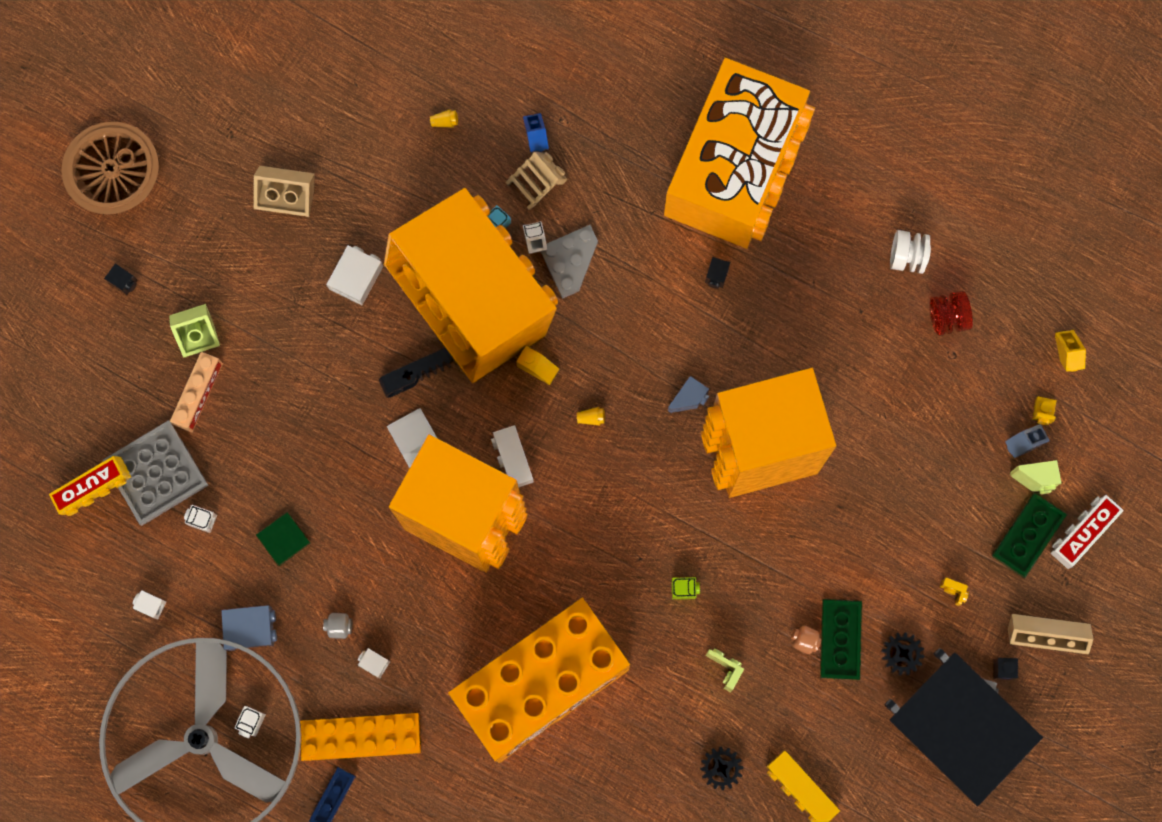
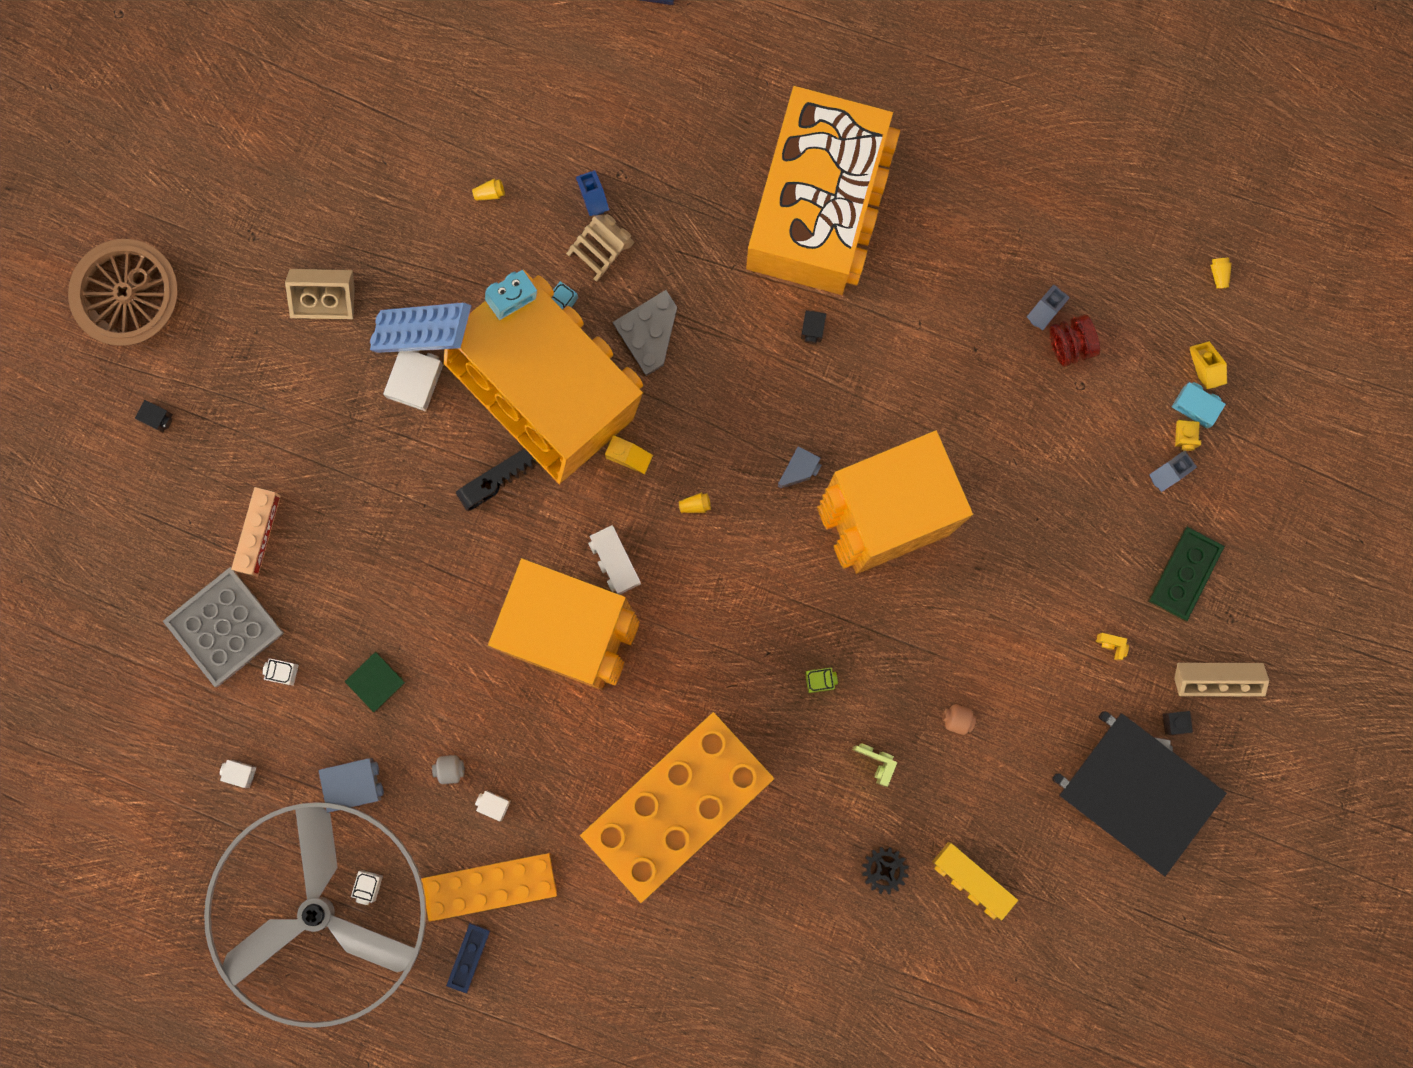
camera: 10 degrees left, 5 degrees up
brick [49,456,131,516] -> none
yellowish green slope [169,304,220,358] -> none
white slope [387,408,438,468] -> none
white brick [523,222,547,254] -> none
dark green tile [820,599,862,680] -> none
black gear [881,632,925,676] -> none
white wheel [890,230,931,274] -> none
yellowish green slope [1010,460,1061,494] -> none
brick [1051,495,1124,569] -> none
none -> medium blue plate [370,303,471,353]
none -> medium azure brick [485,270,537,320]
none -> sand blue slope [1027,285,1070,330]
none -> medium azure brick [1172,382,1226,429]
none -> yellow cone [1210,258,1232,289]

